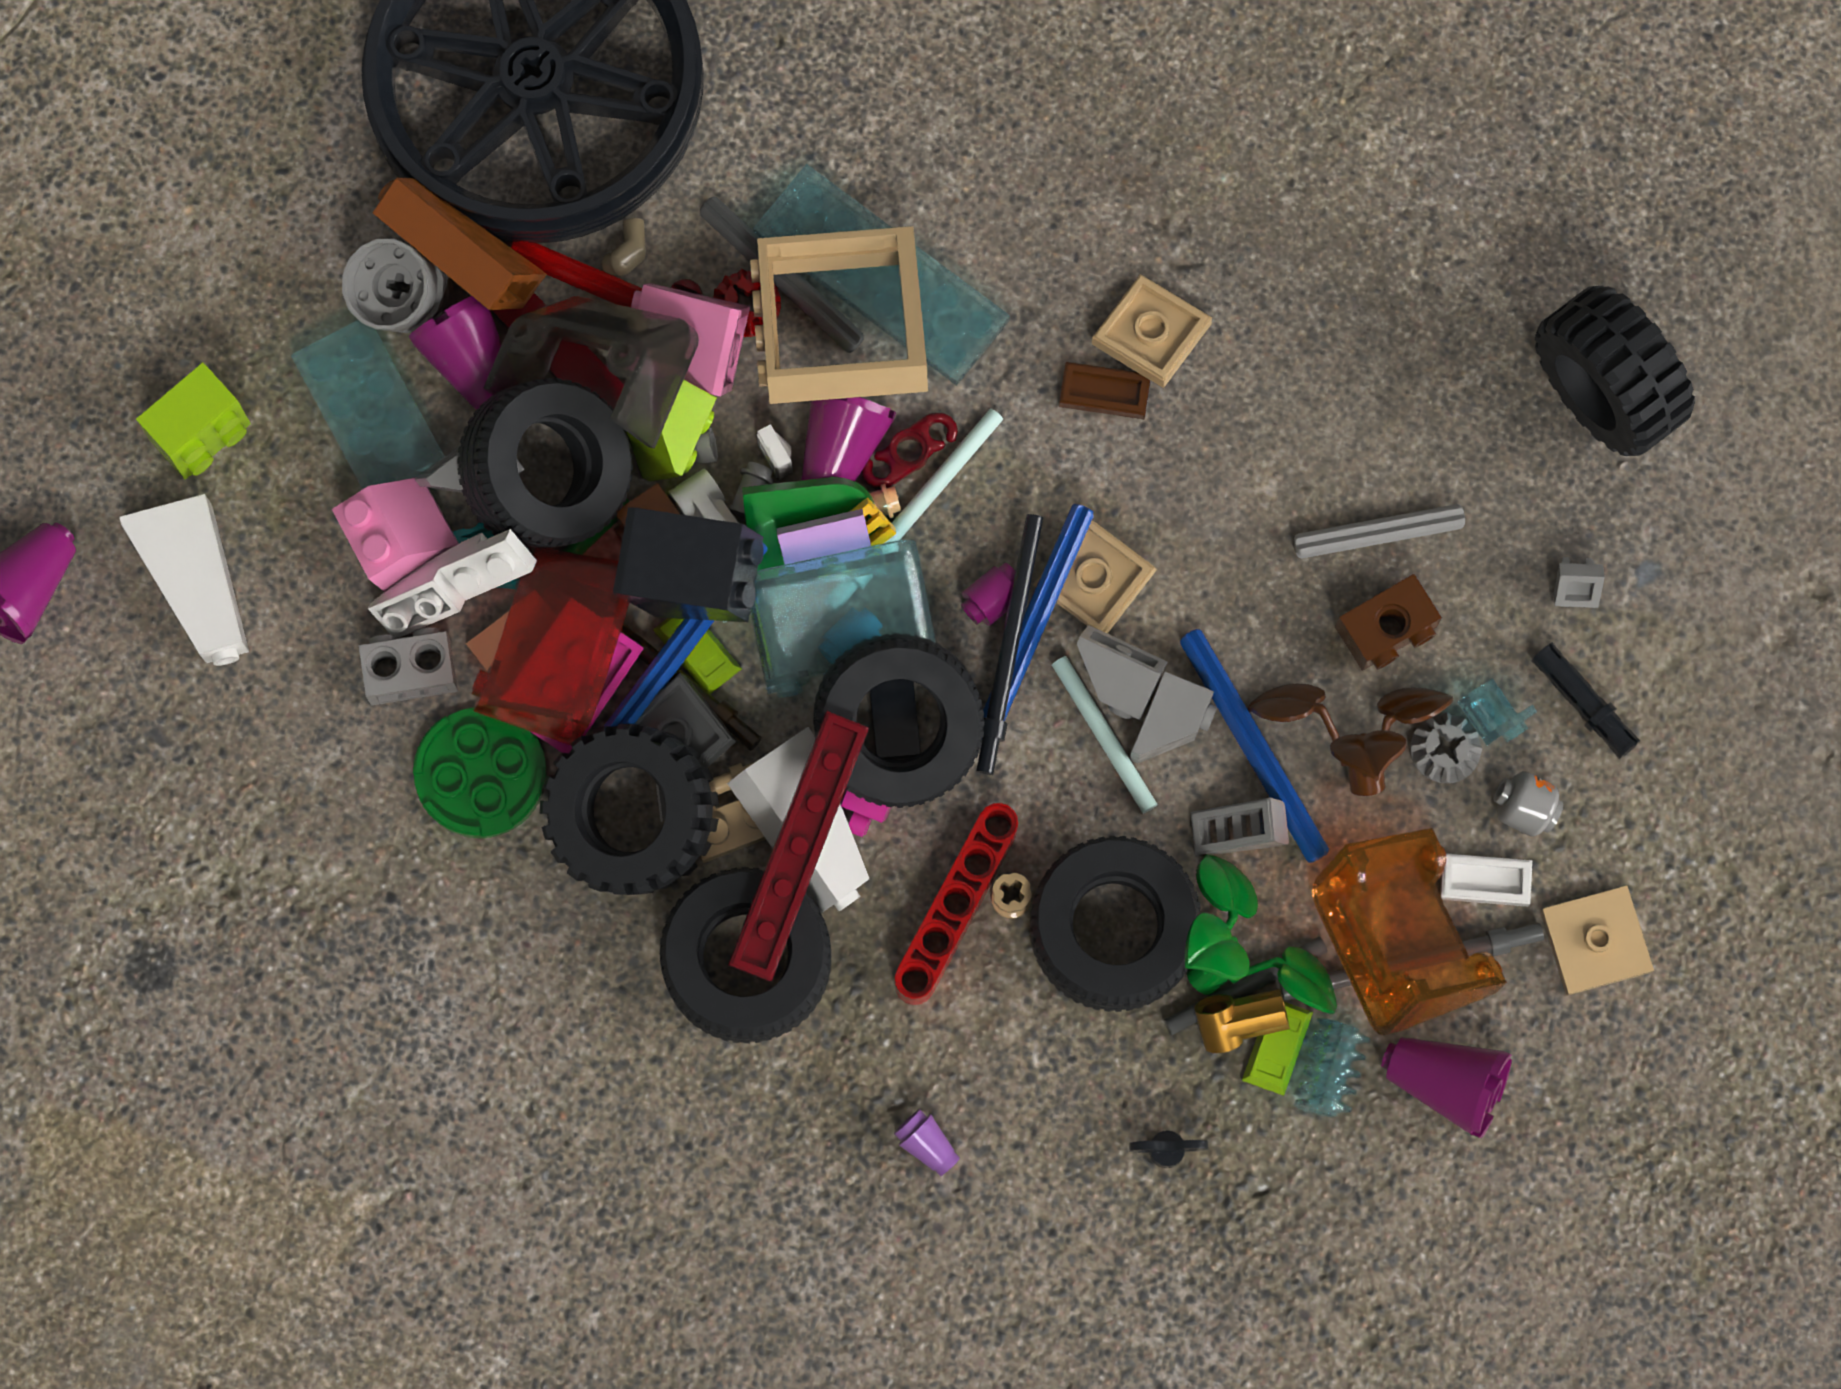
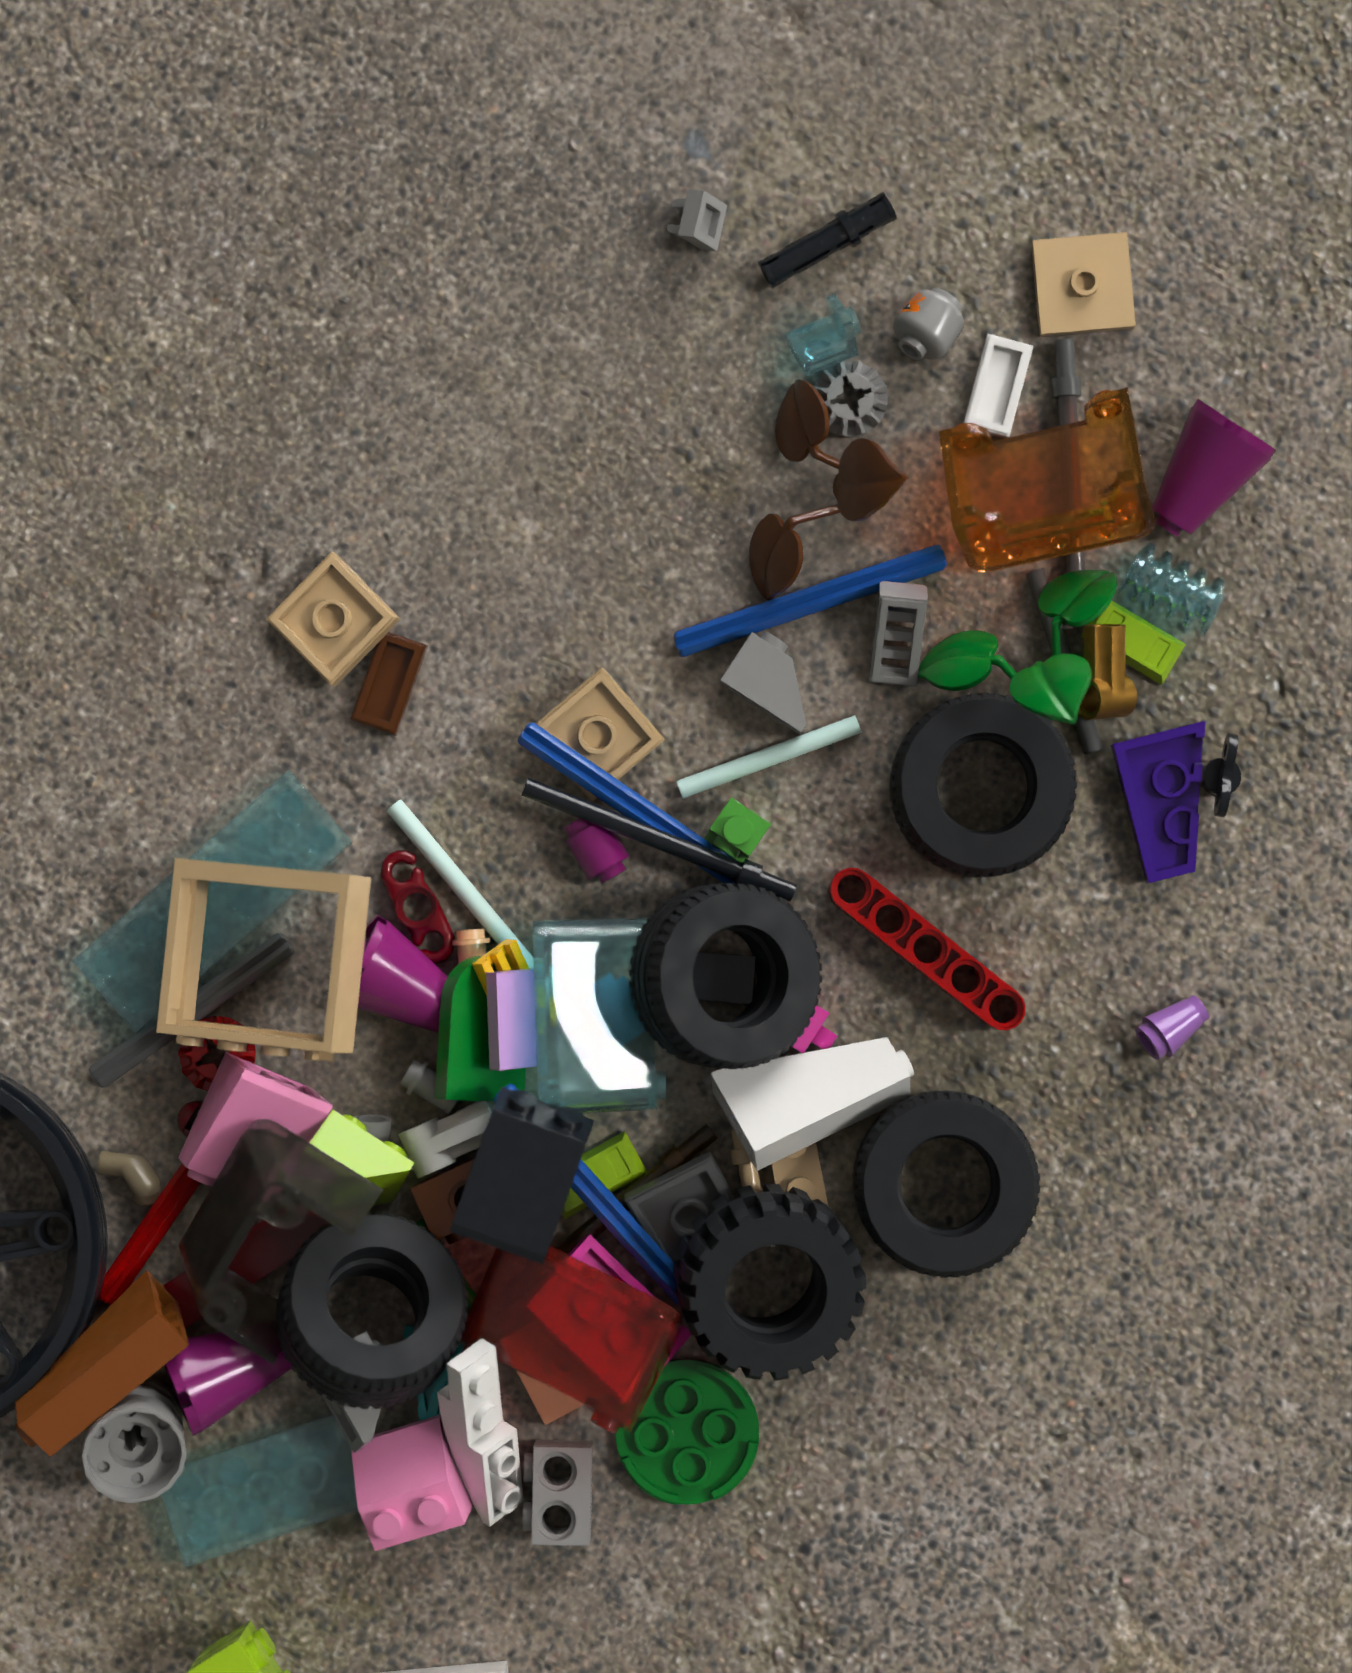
camera: 80 degrees left, 10 degrees up
dark red tile [728,711,869,981] -> none
white tile [757,424,793,480] -> none
tan bush [991,873,1032,919] -> none
light grey slope [1077,625,1168,720] -> none
light grey axle [1294,504,1465,559] -> none
reddish brown brick [1335,574,1442,671] -> none
black tyre [1535,285,1695,456] -> none
none -> bright green brick [704,797,771,862]
none -> dark purple wing [1110,721,1206,884]

